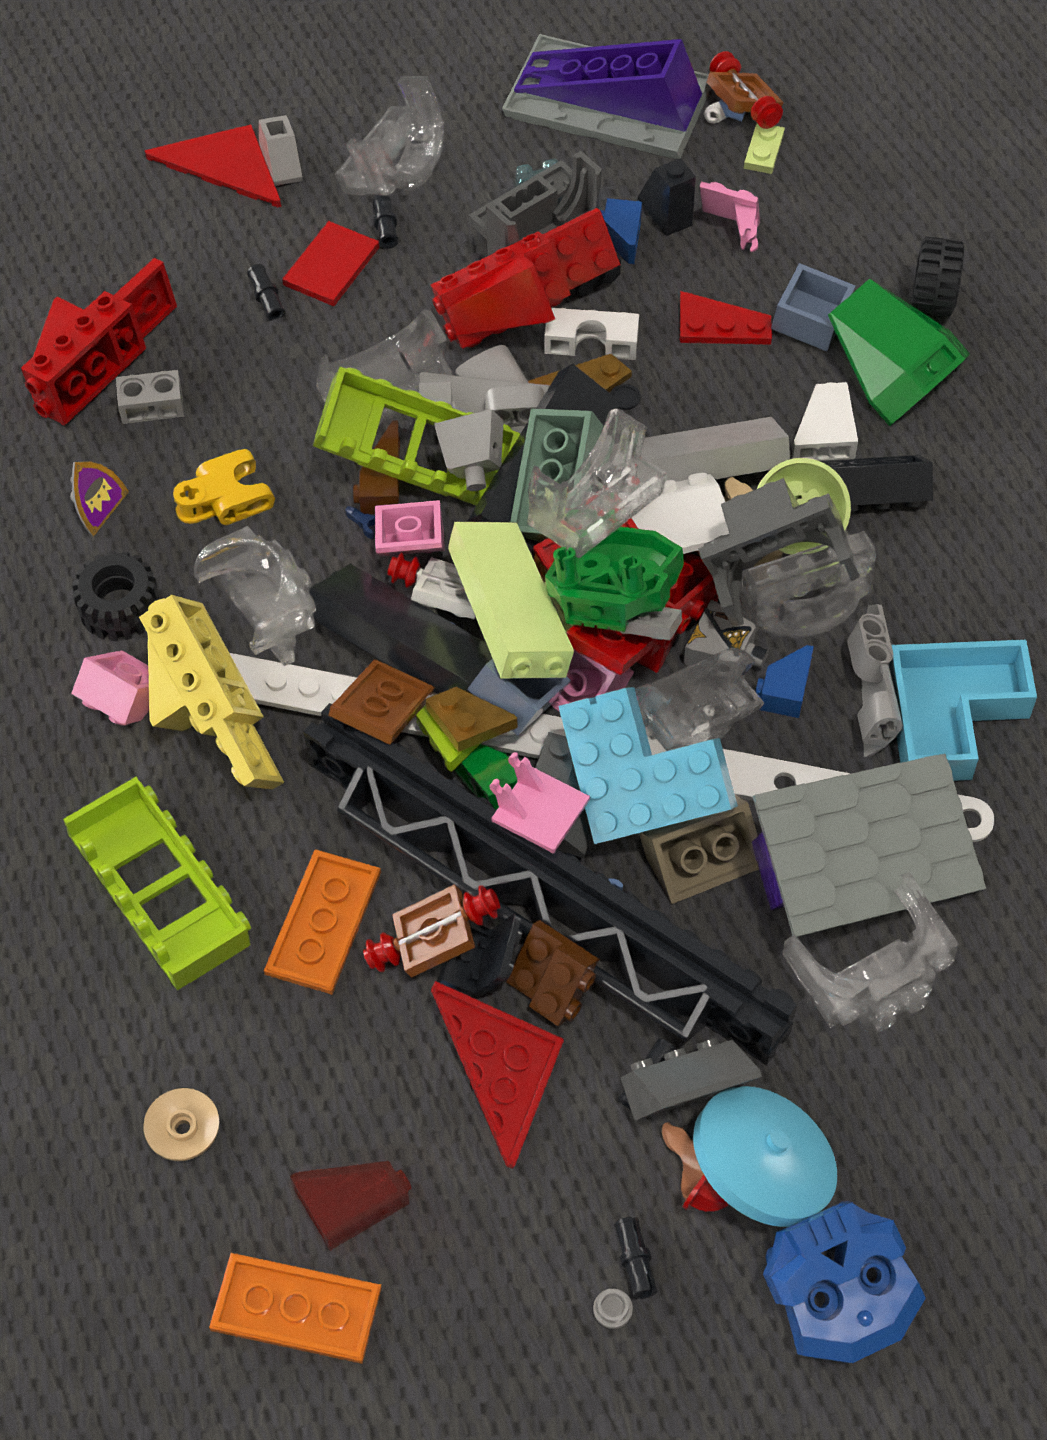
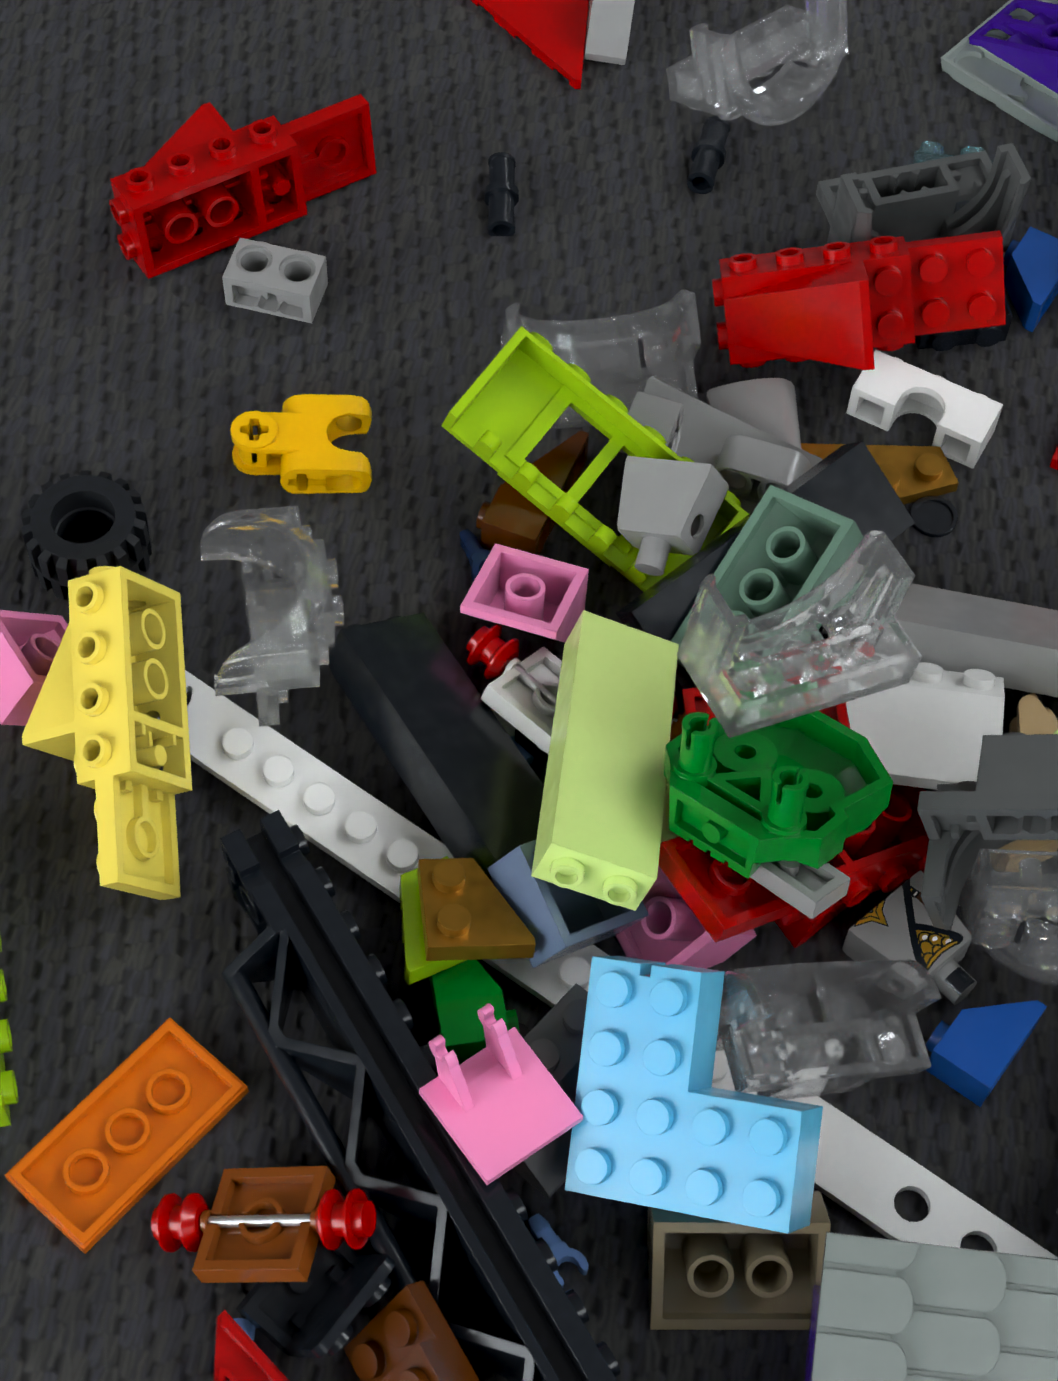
camera: 20 degrees right, 0 degrees up
shield [70,461,129,537] -> none
red tile [282,221,380,306] -> none
dark orange tile [328,659,435,745] -> none

